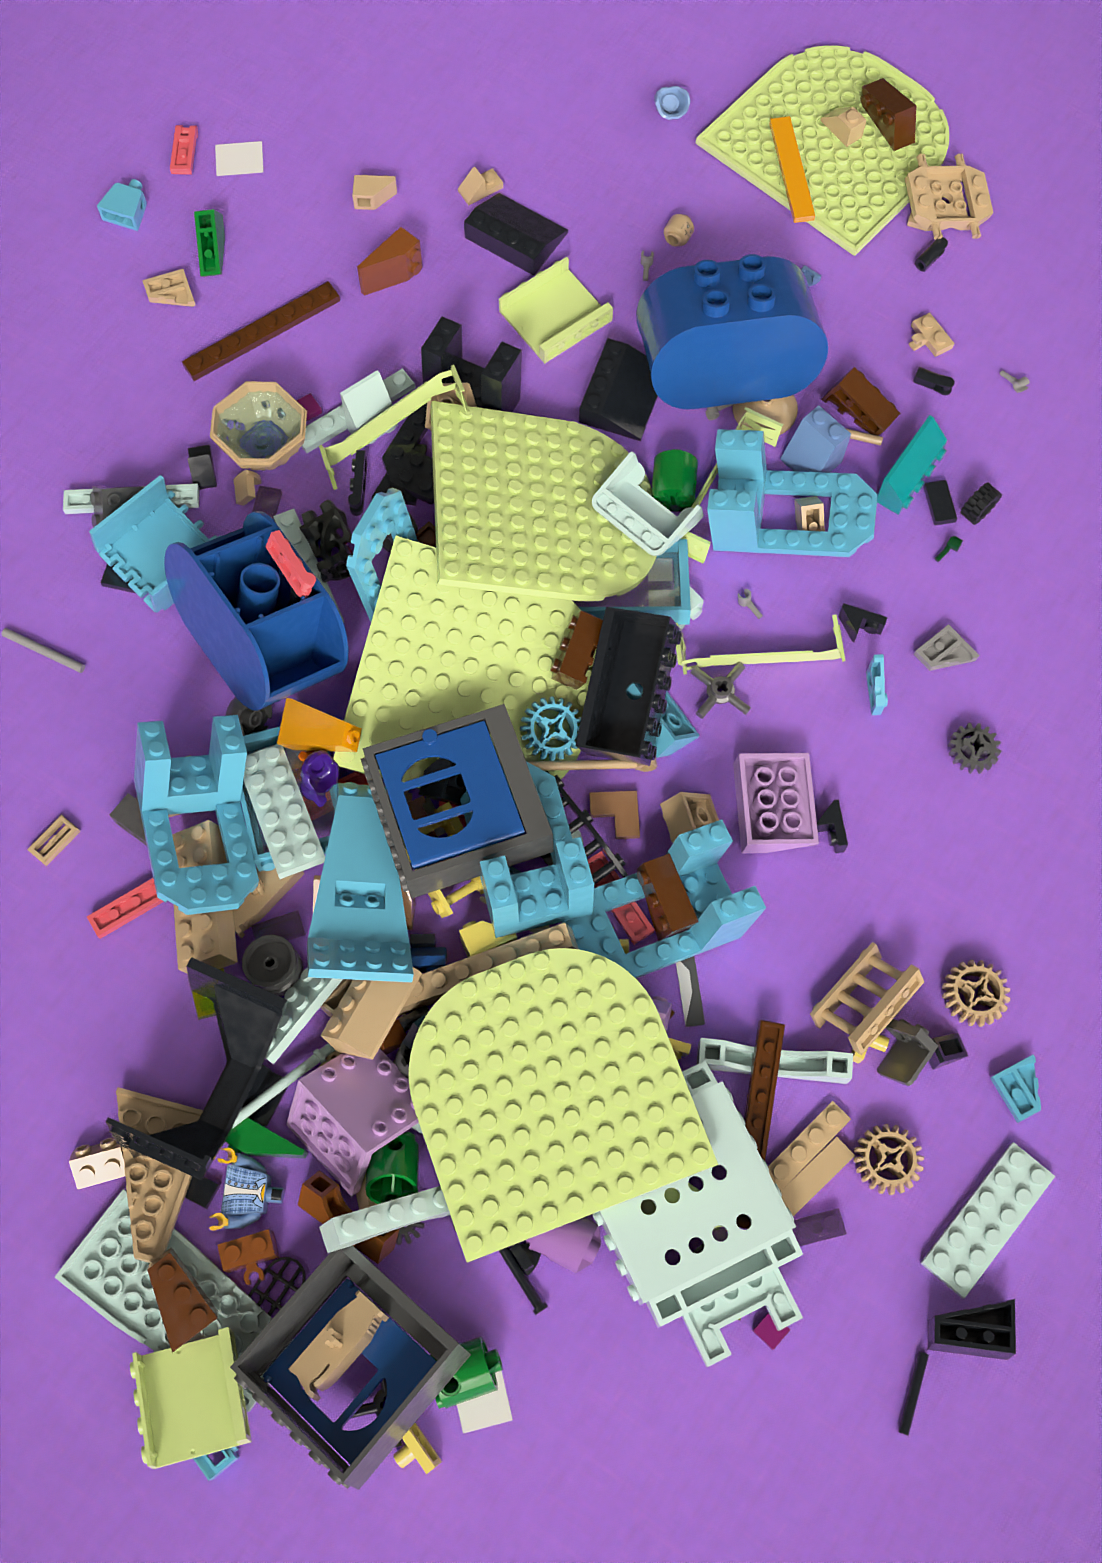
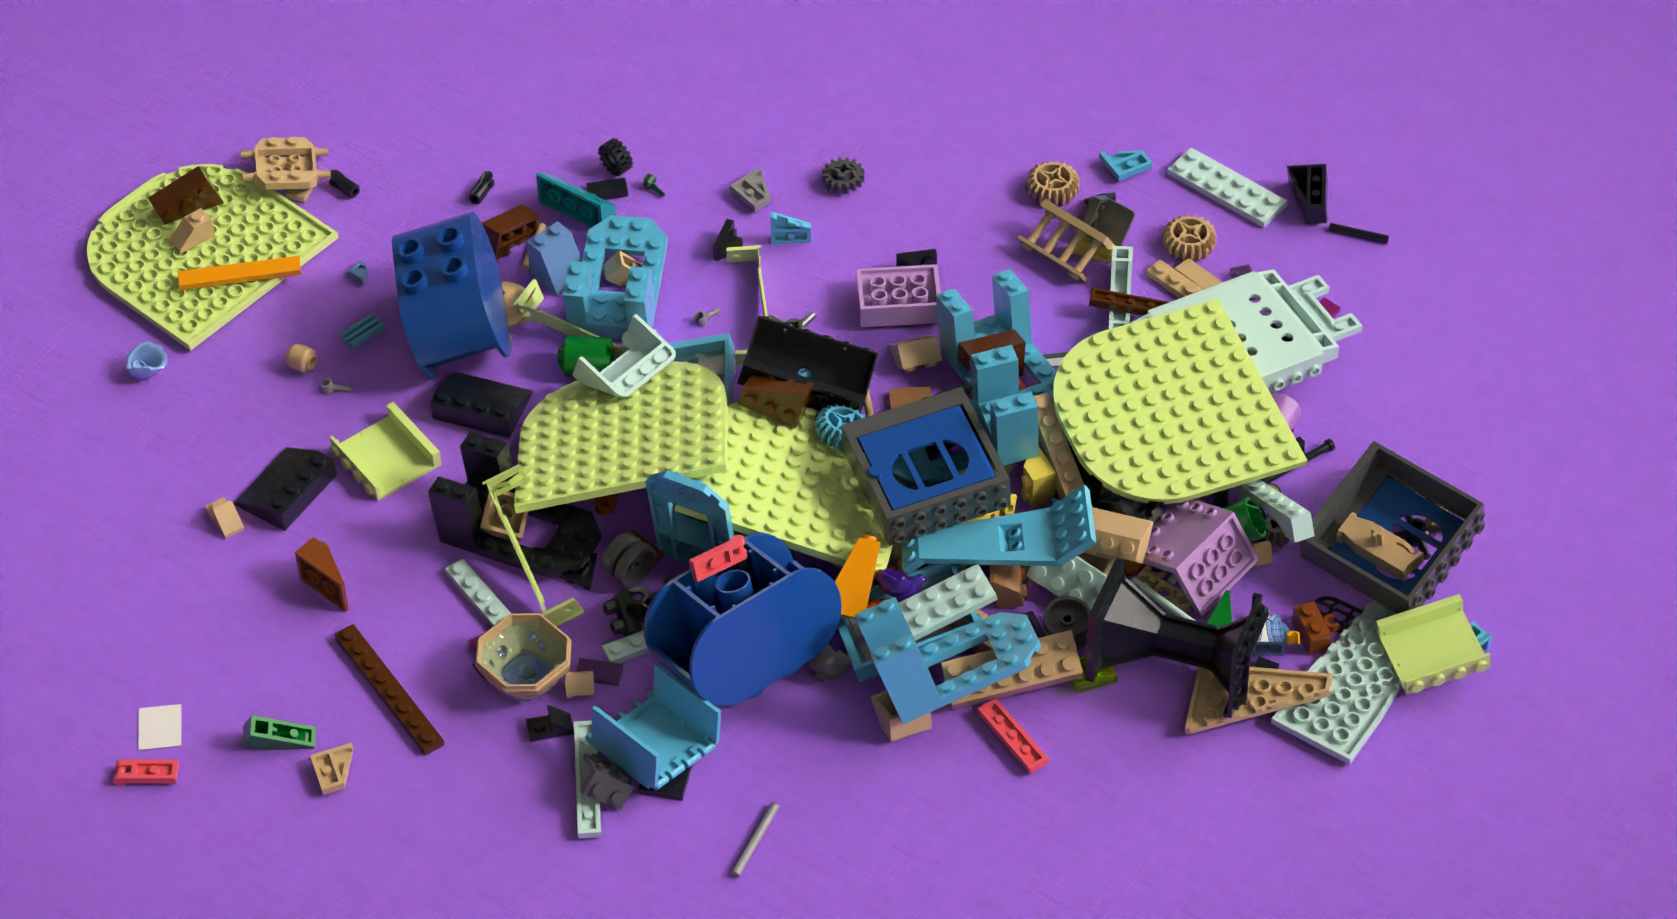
camera: 90 degrees left, 20 degrees down
tan tile [27,815,80,866] -> none
bracket [69,1137,125,1189] -> none
medium azure torso [97,179,147,231] -> none
flat silver slope [109,793,147,846] -> none
reddish brown wedge [147,1247,218,1353] -> none
dark orange arch [297,1170,400,1264] -> none
light aqua slope [340,370,398,445] -> none
black plate [348,450,367,516] -> none
tan slope [352,175,397,210] -> none
tan plate [908,313,955,357] -> none
light grey hand [1000,370,1030,393] -> none

